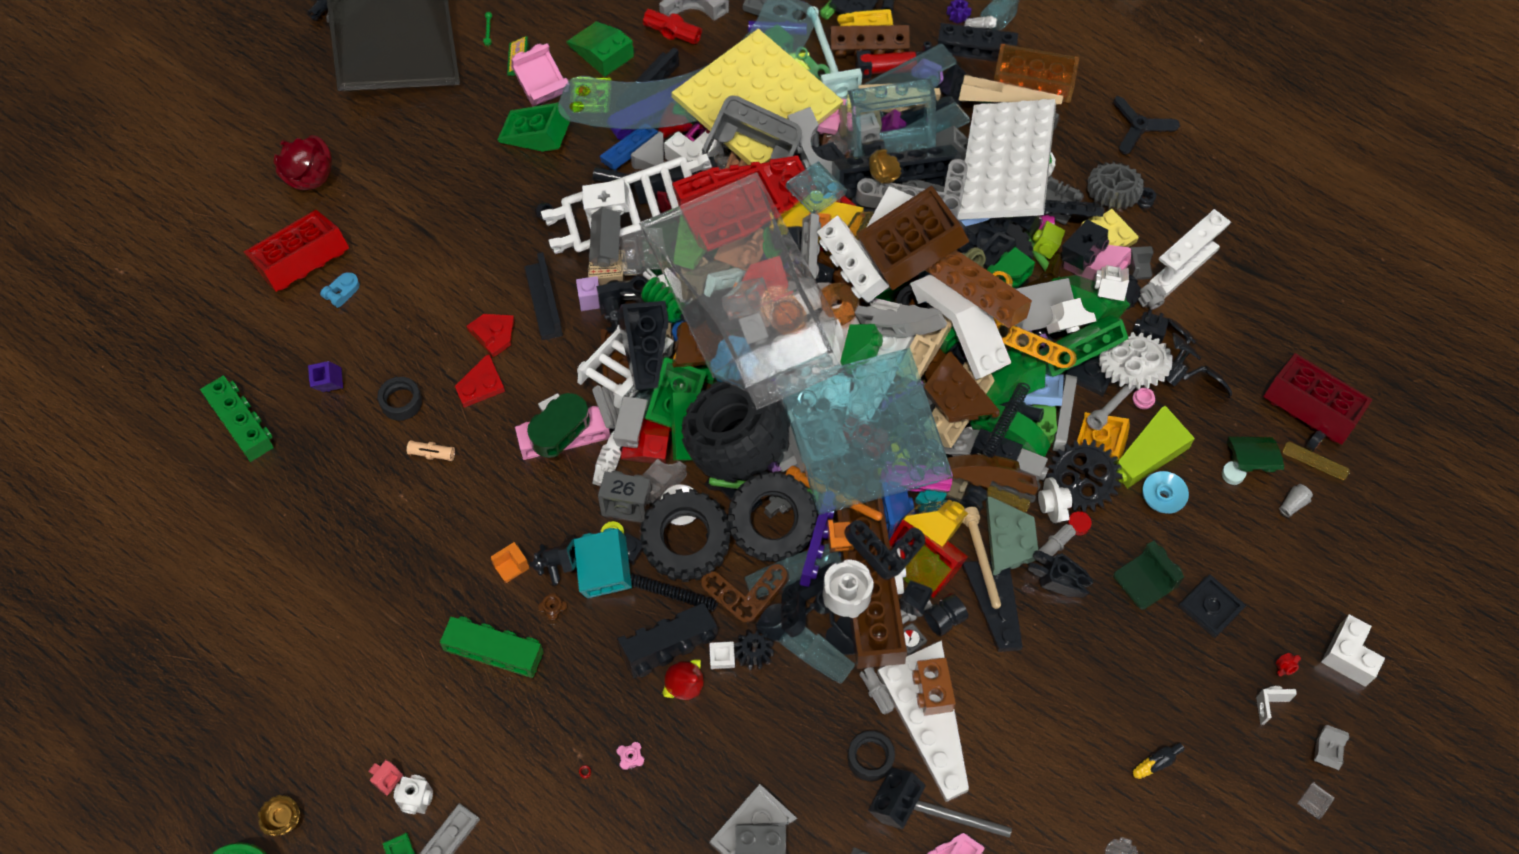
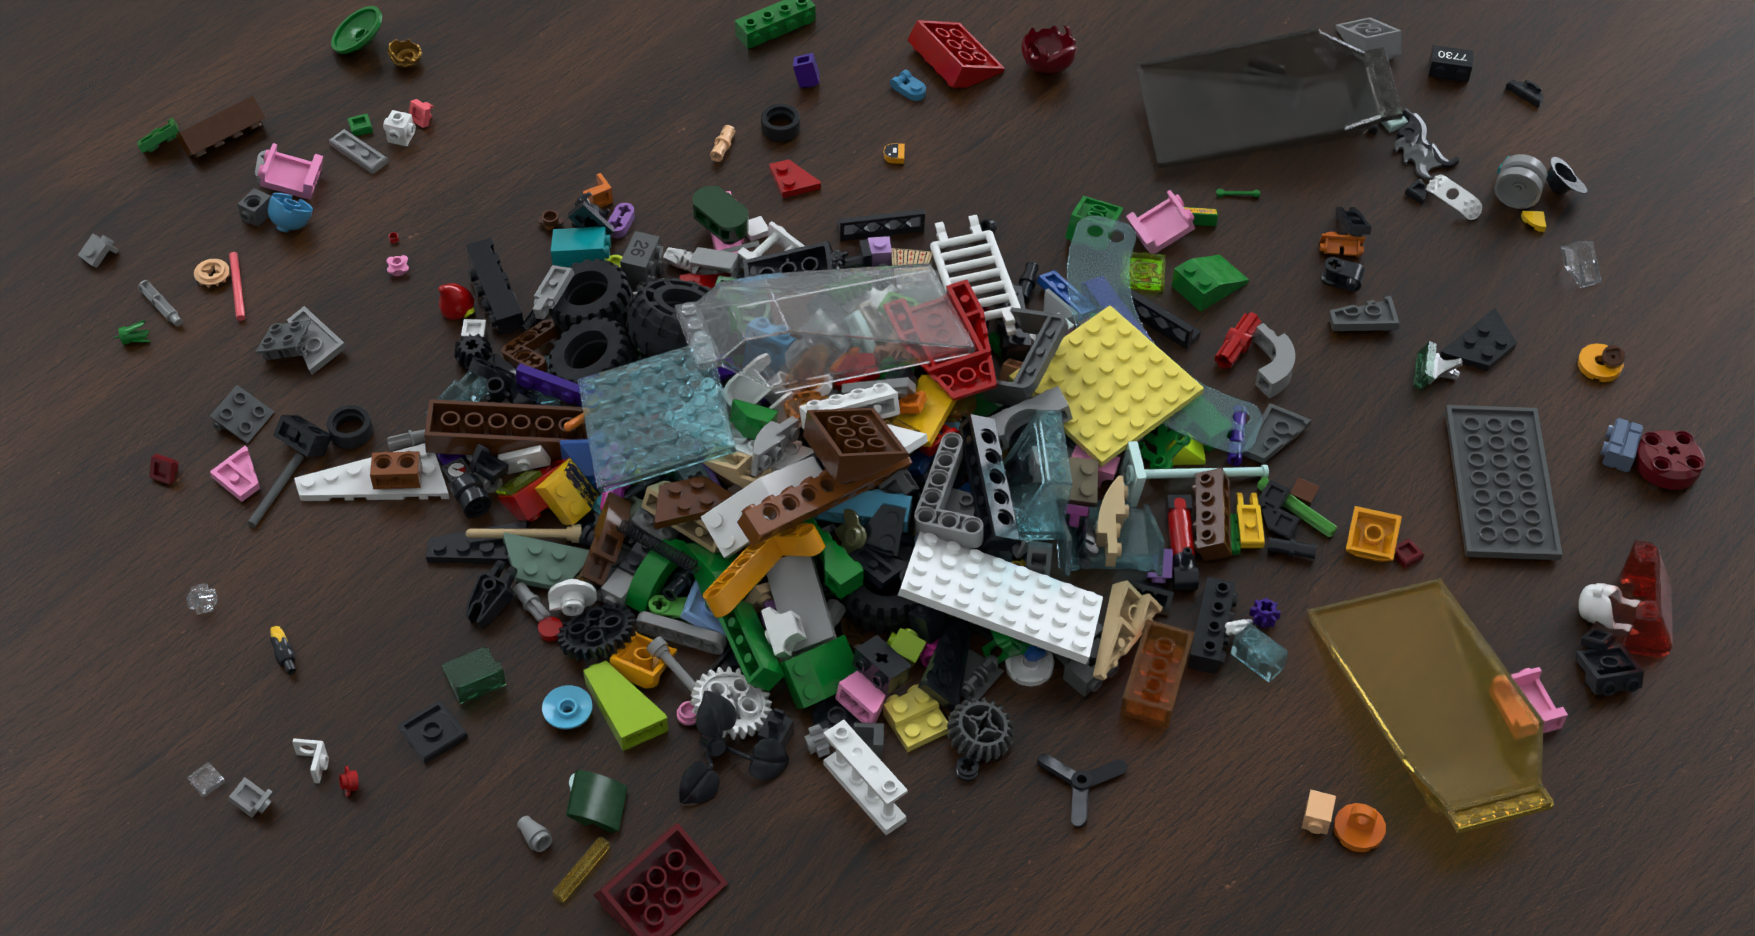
camera: 95 degrees right, 10 degrees down
green brick [440,617,544,678] -> none
red plate [466,314,515,358] -> none
white brick [582,180,630,218] -> none
dark grey brick [589,207,621,267] -> none
clear light blue plate [785,161,847,214] -> none
white brick [823,560,873,618] -> none
orange panel [827,520,854,552] -> none
black beam [844,520,925,580] -> none
pearl gold hair [869,149,901,184] -> none
white window [1094,265,1129,301] -> none
black tile [1306,430,1326,452] -> none
white brick [1321,614,1385,687] -> none
none -> light grey hinge [532,265,574,319]
none -> medium lavender beam [608,203,635,238]
none -> tile [884,143,905,164]

